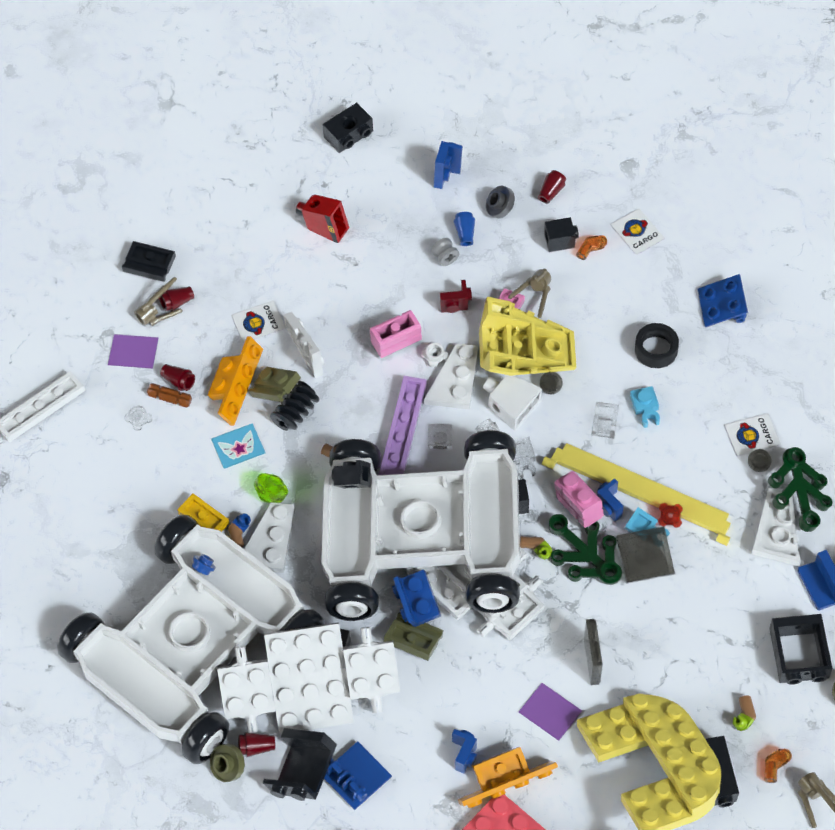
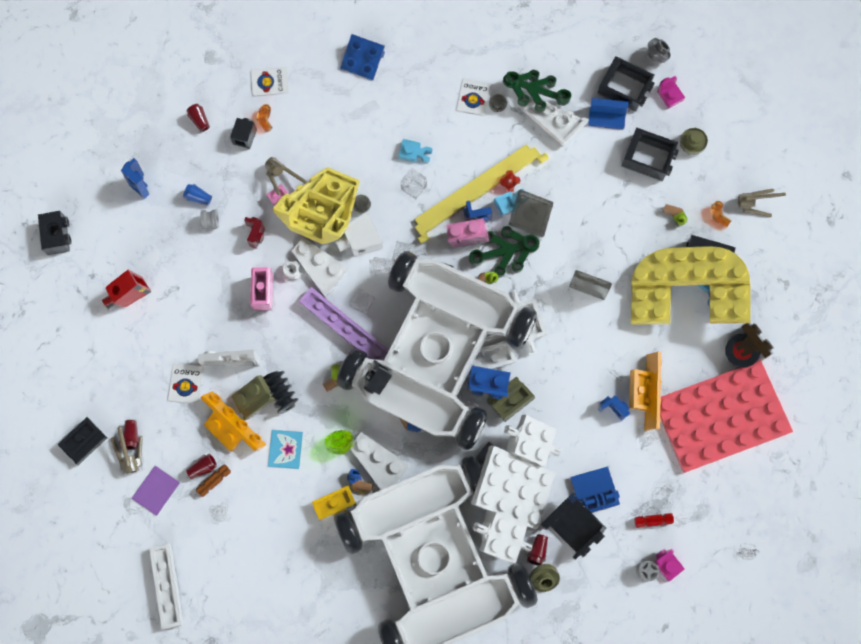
camera: 65 degrees left, 15 degrees up
blue plate [192,554,216,575] -> none
flat silver plate [486,185,515,219] -> none
medium lavender sticker [519,683,582,741] -> none
black tyre [635,323,679,368] -> none

